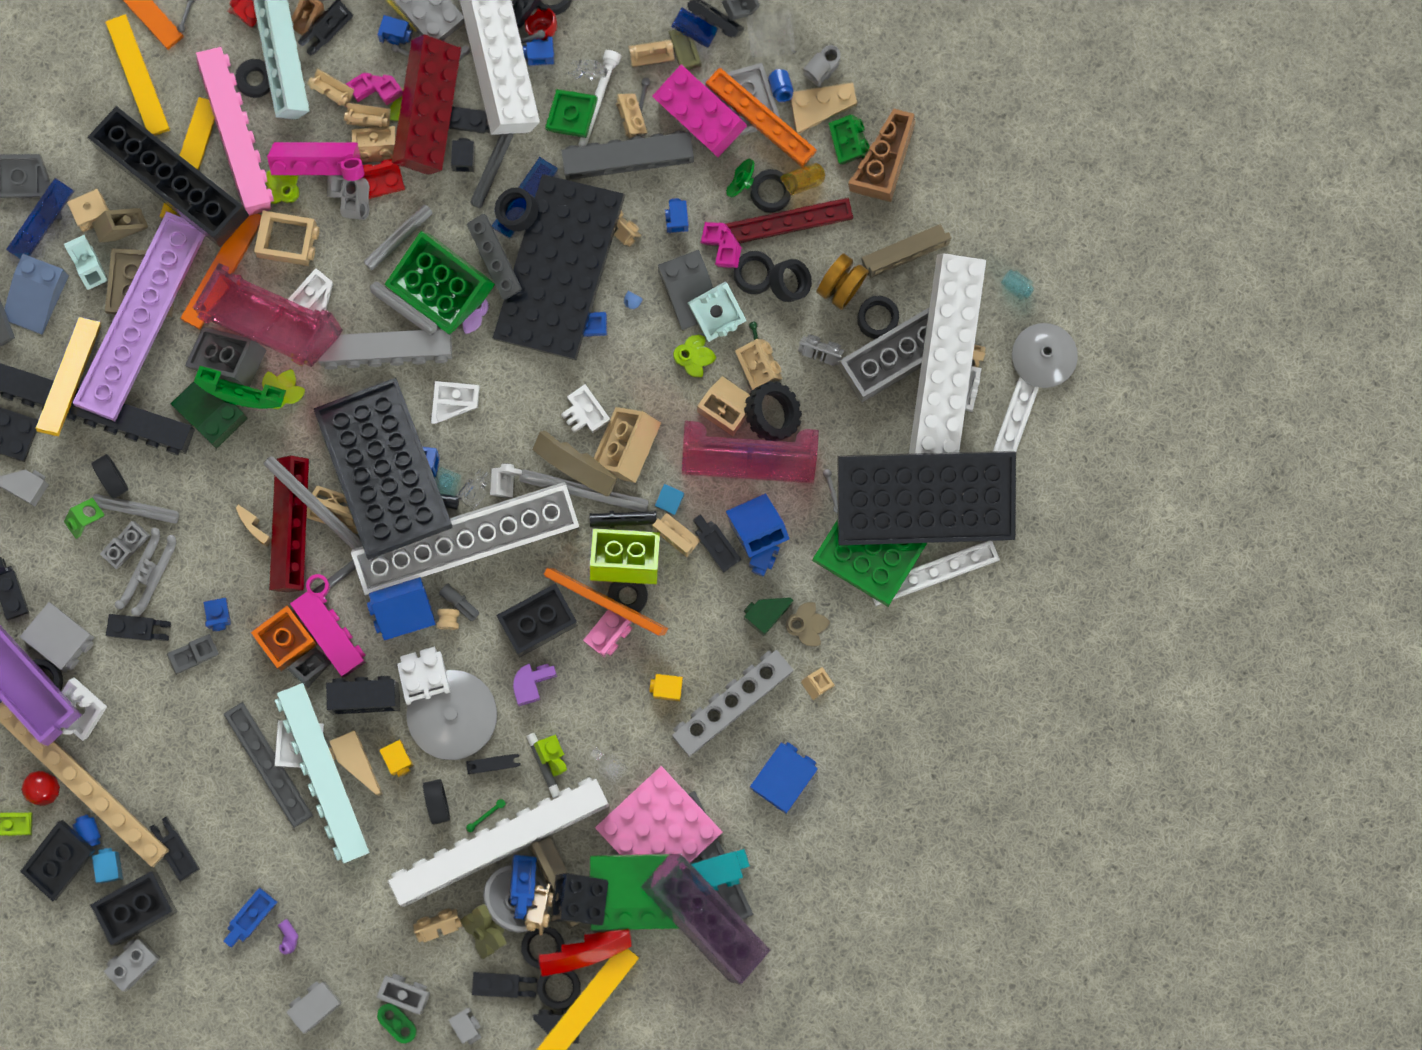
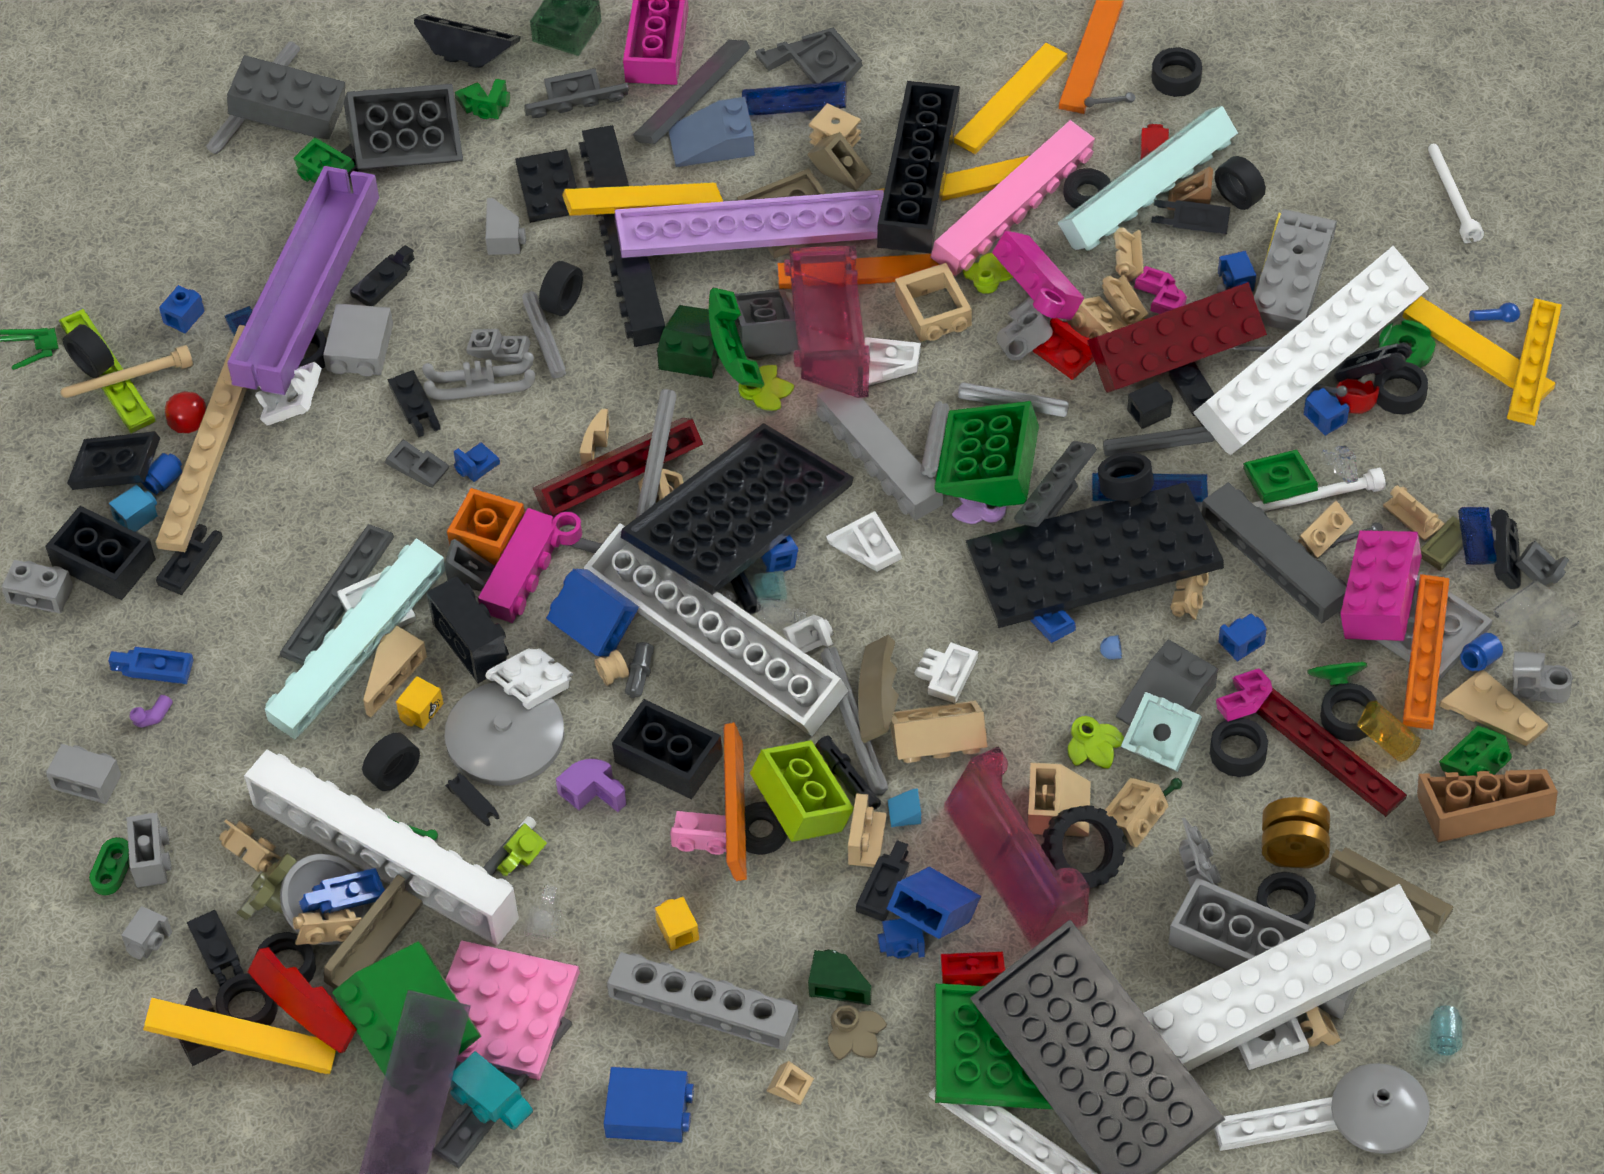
camera: 65 degrees right, 25 degrees down
light aqua brick [64,235,108,290] -> none
bright green bracket [64,498,104,539] -> none
black bracket [550,873,608,926] -> none
black tyre [769,259,812,302] -> none
none -> red bracket [941,951,1005,986]

